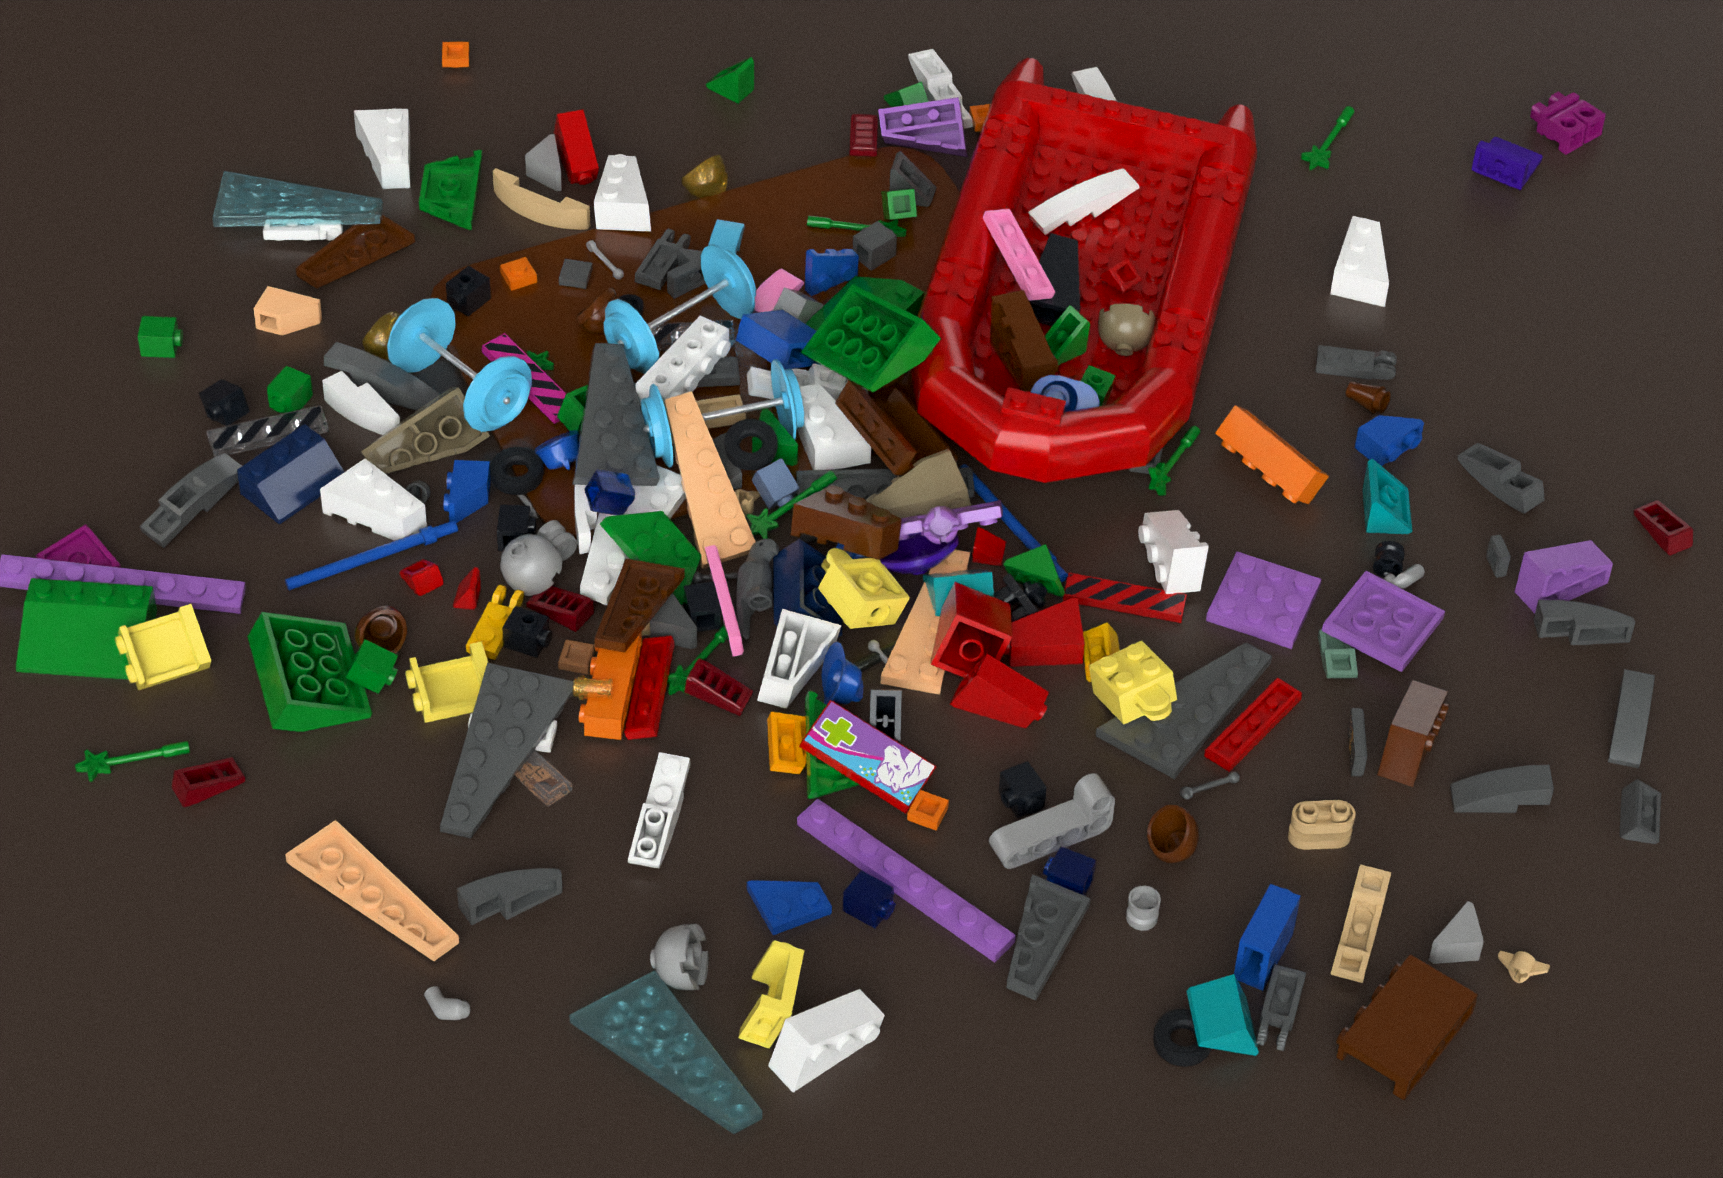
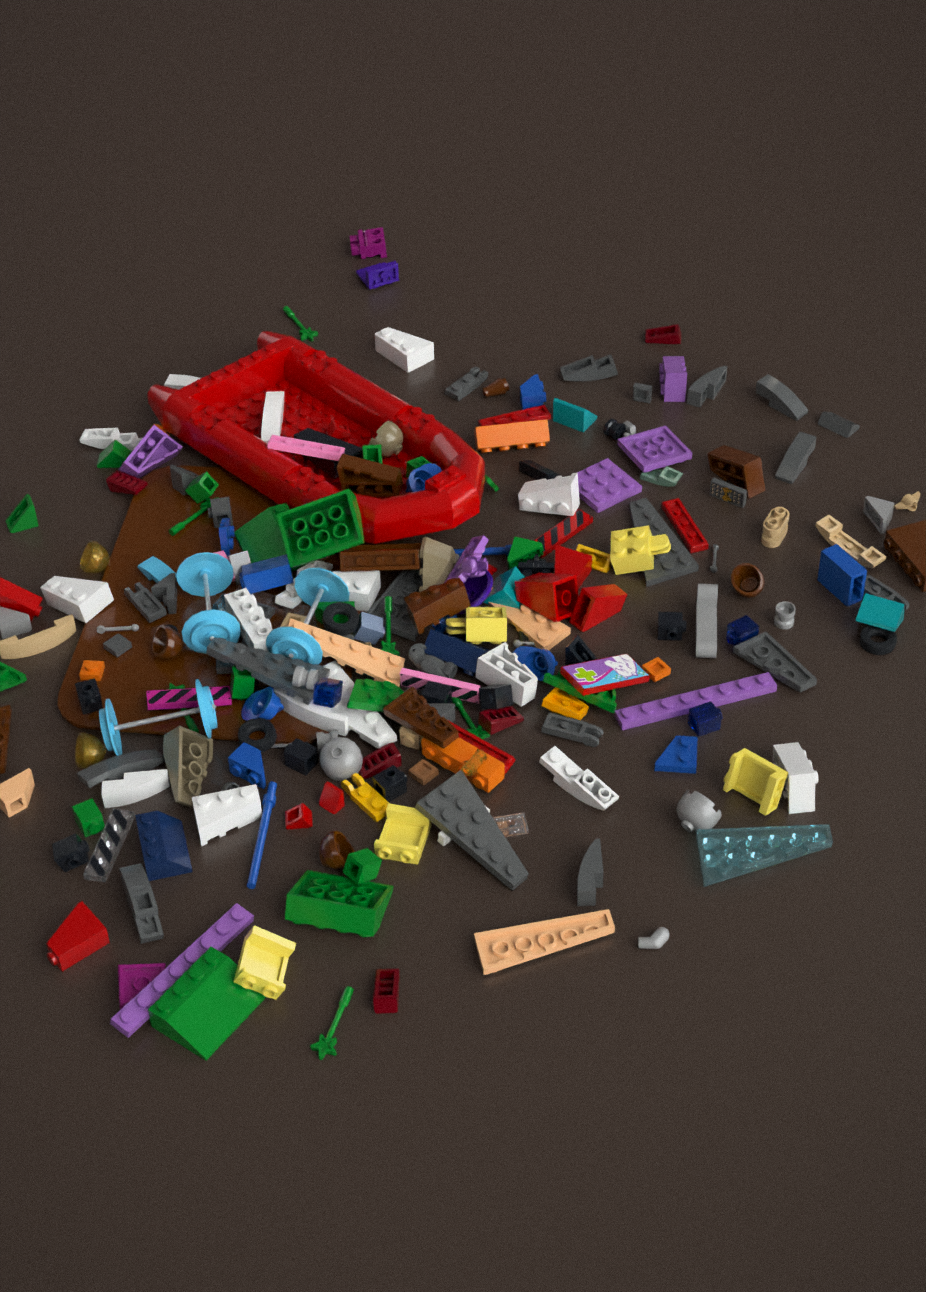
camera: 55 degrees left, 5 degrees down
none -> red slope [47,901,110,972]
none -> light grey wheel [292,665,318,690]
none -> red tile [478,405,551,427]
none -> black brick [479,684,513,709]
none -> black slope [519,460,559,480]
none -> dark grey hinge [542,713,604,747]

